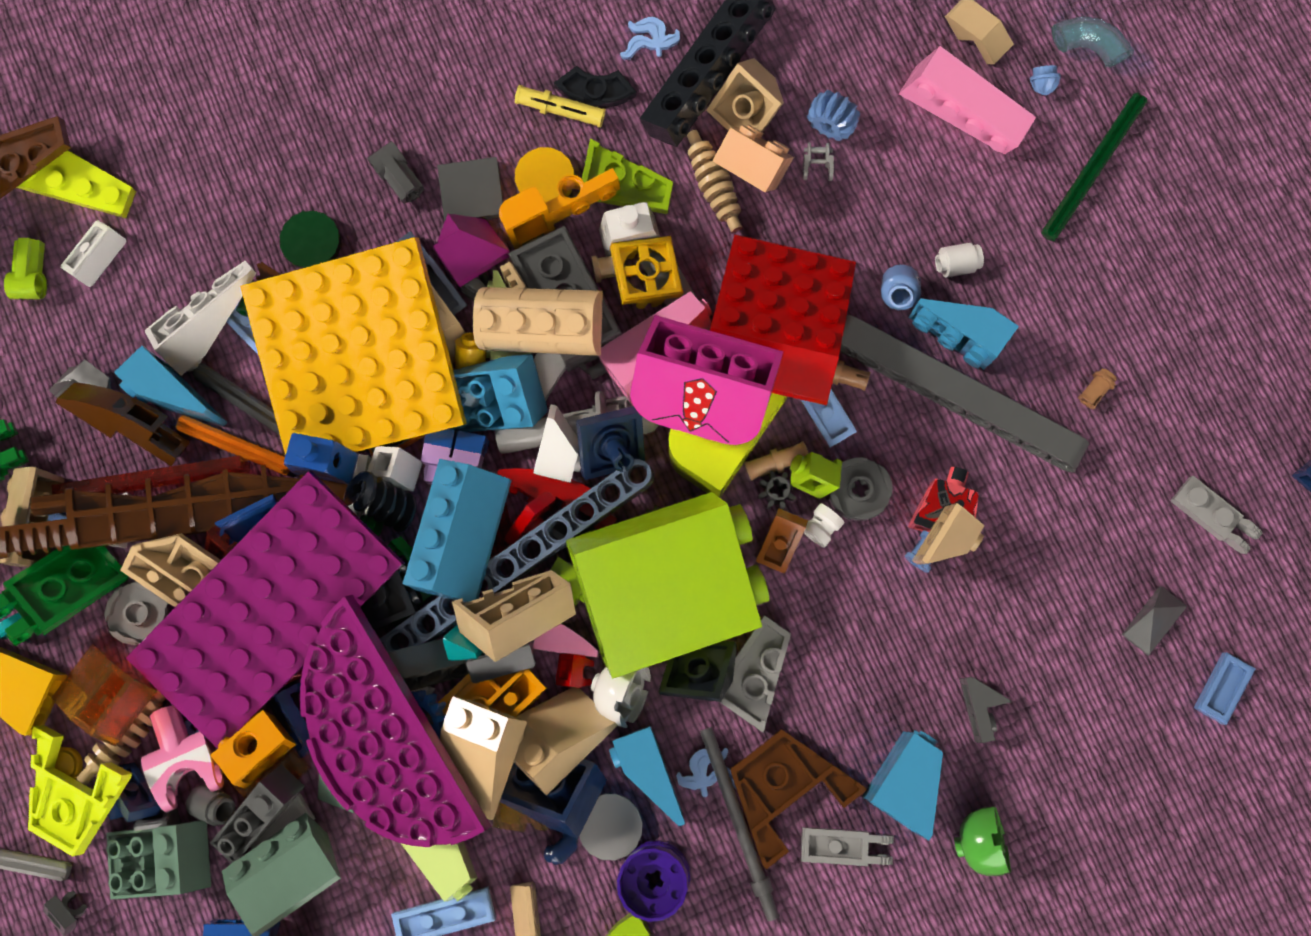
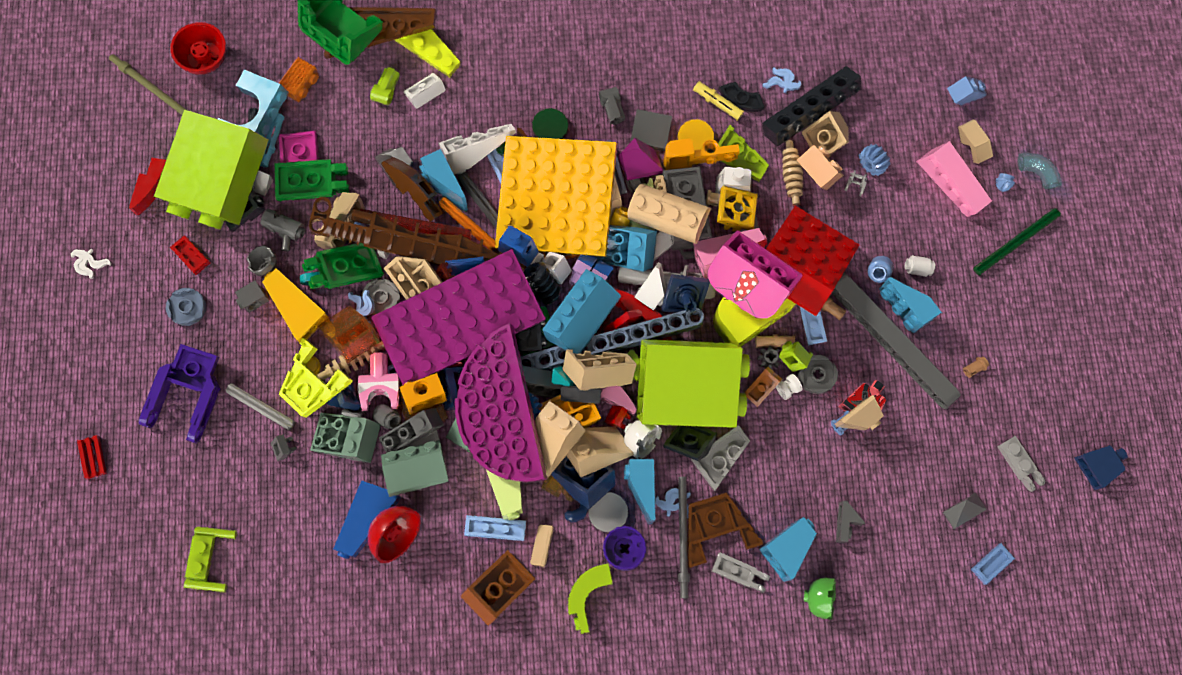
camera: 10 degrees right, 5 degrees down
none -> light blue piece [348,290,374,326]

